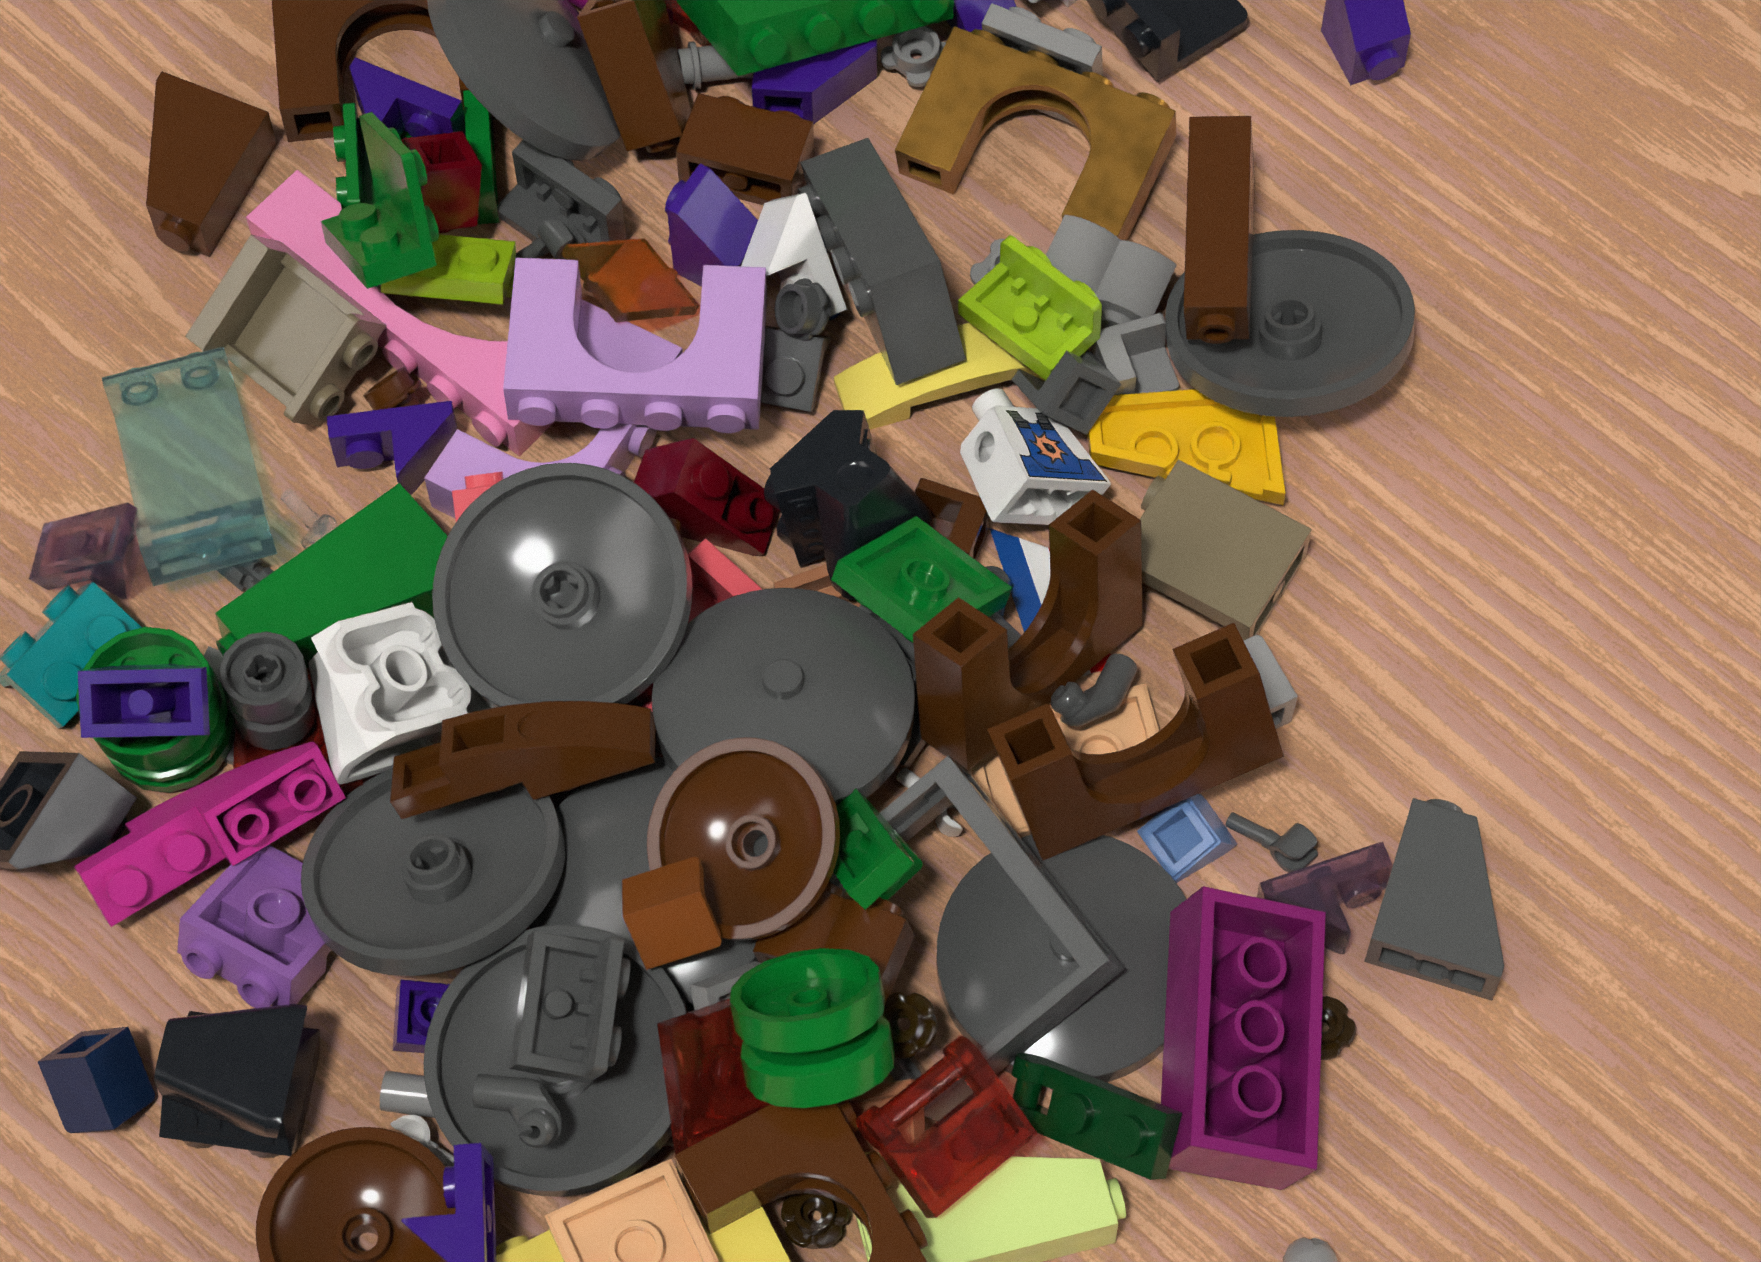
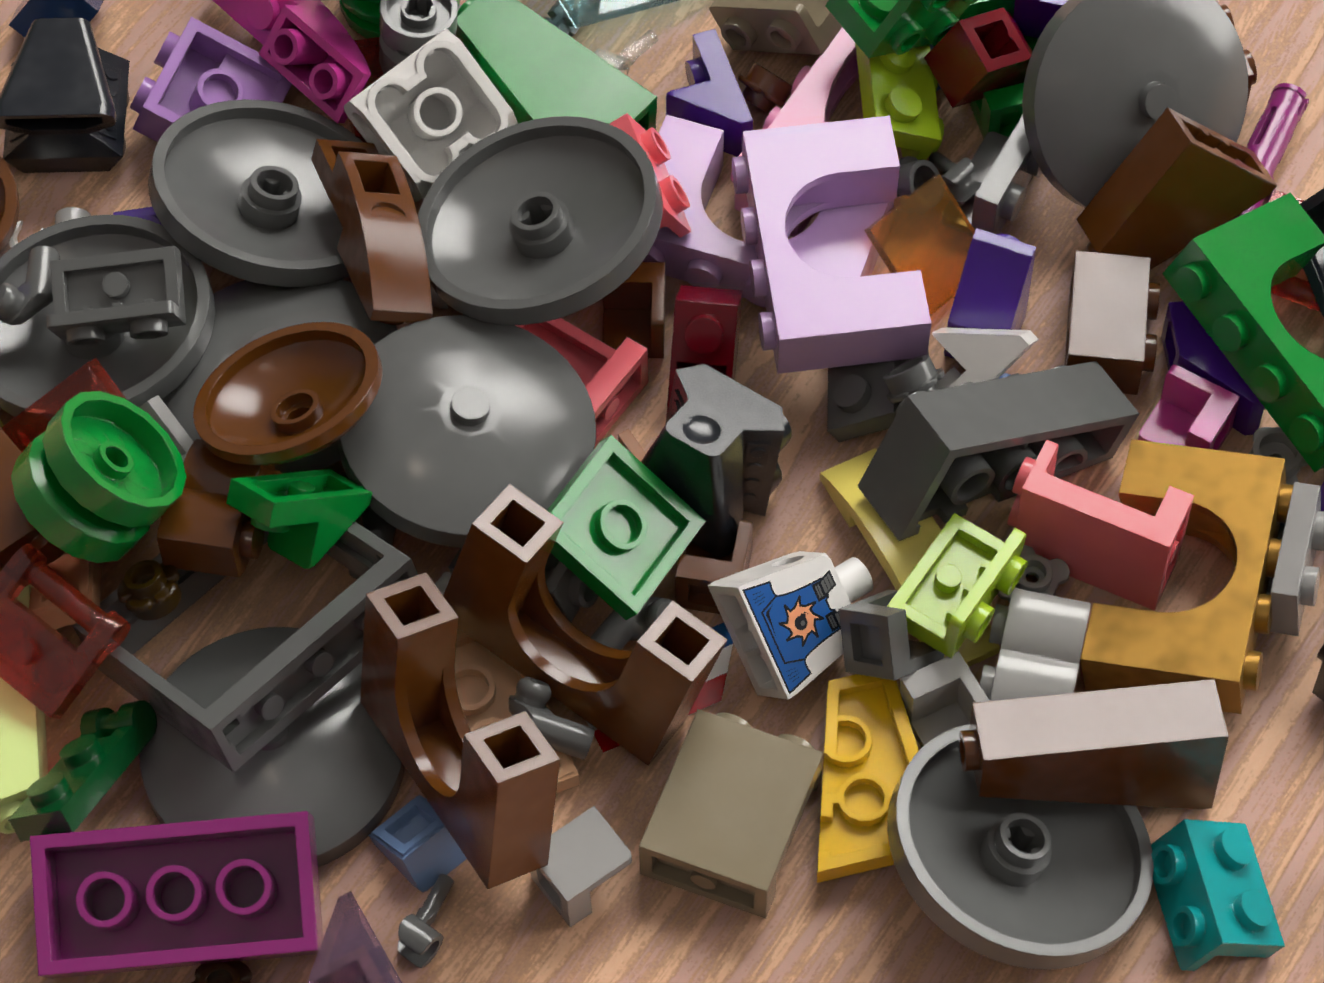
camera: 80 degrees right, 5 degrees down
dark orange panel [622,856,722,970] -> none
none -> coral panel [1007,440,1194,611]
none -> dark pink panel [1138,364,1240,450]
none -> teal bracket [1151,819,1285,971]

